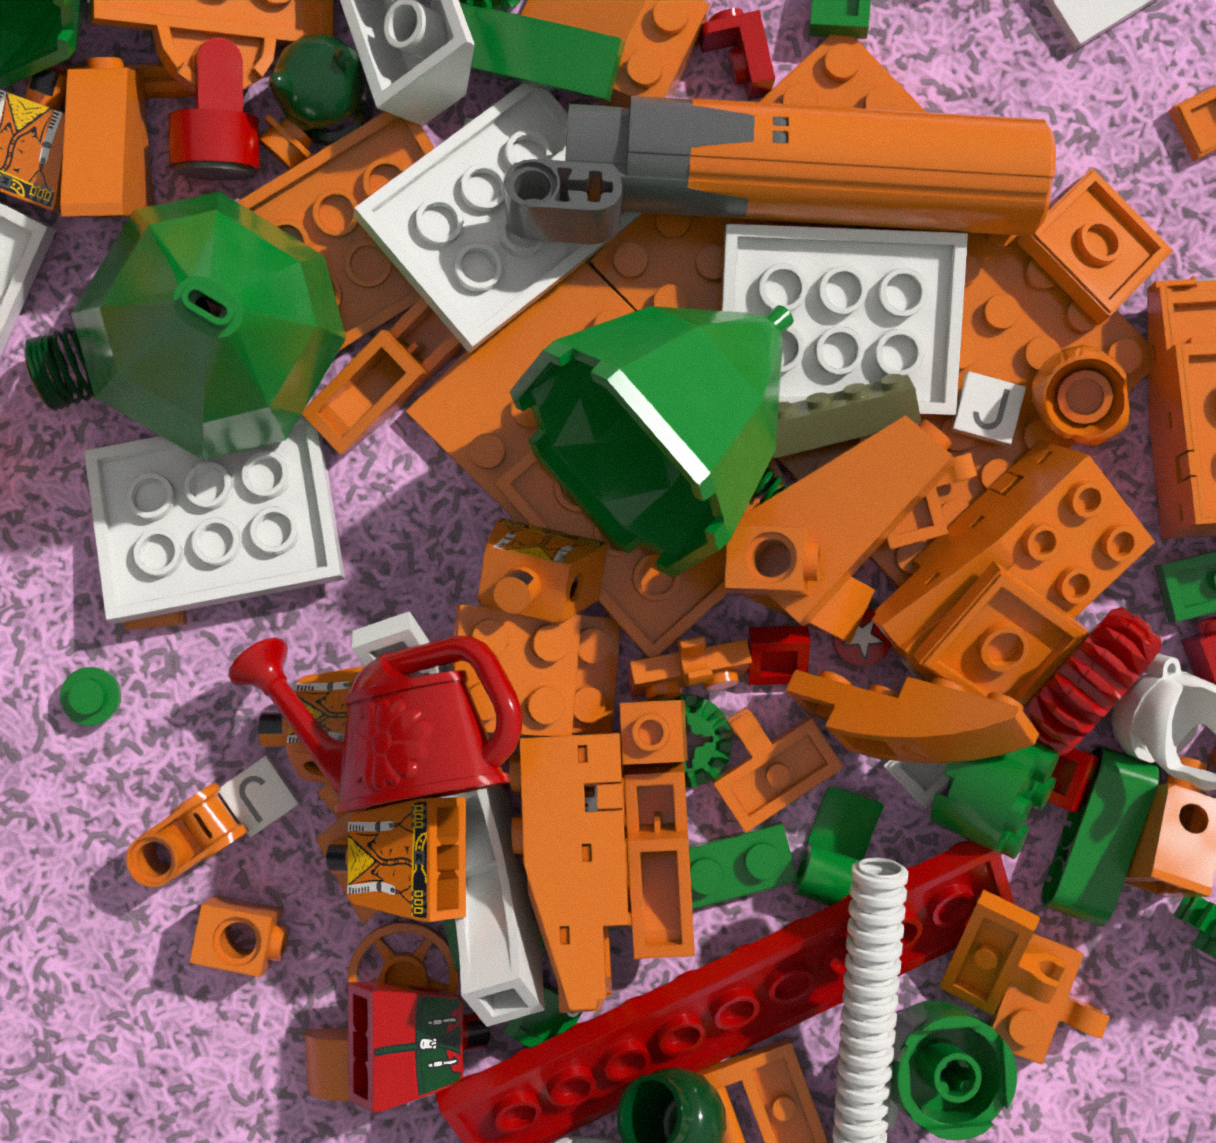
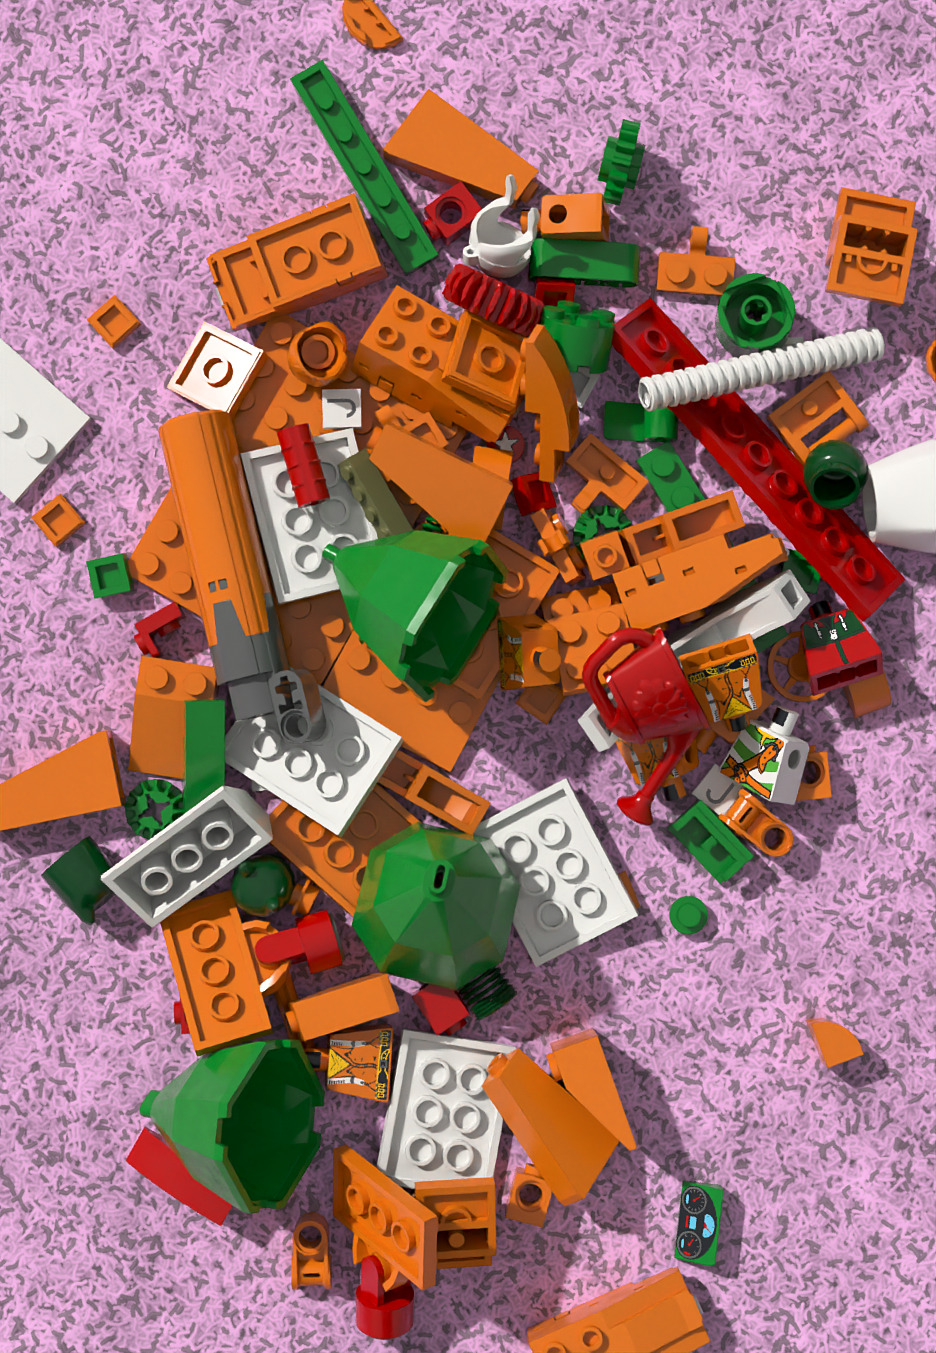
camera: 110 degrees left, 0 degrees up
orange brick [725,525,821,596] -> none
orange plate [938,890,1067,1016] -> none
none -> red axle [277,423,330,508]
none -> red brick [412,984,470,1036]
none -> orange tile [515,684,566,725]
none -> green hinge [667,799,754,884]
none -> torso [719,706,809,805]

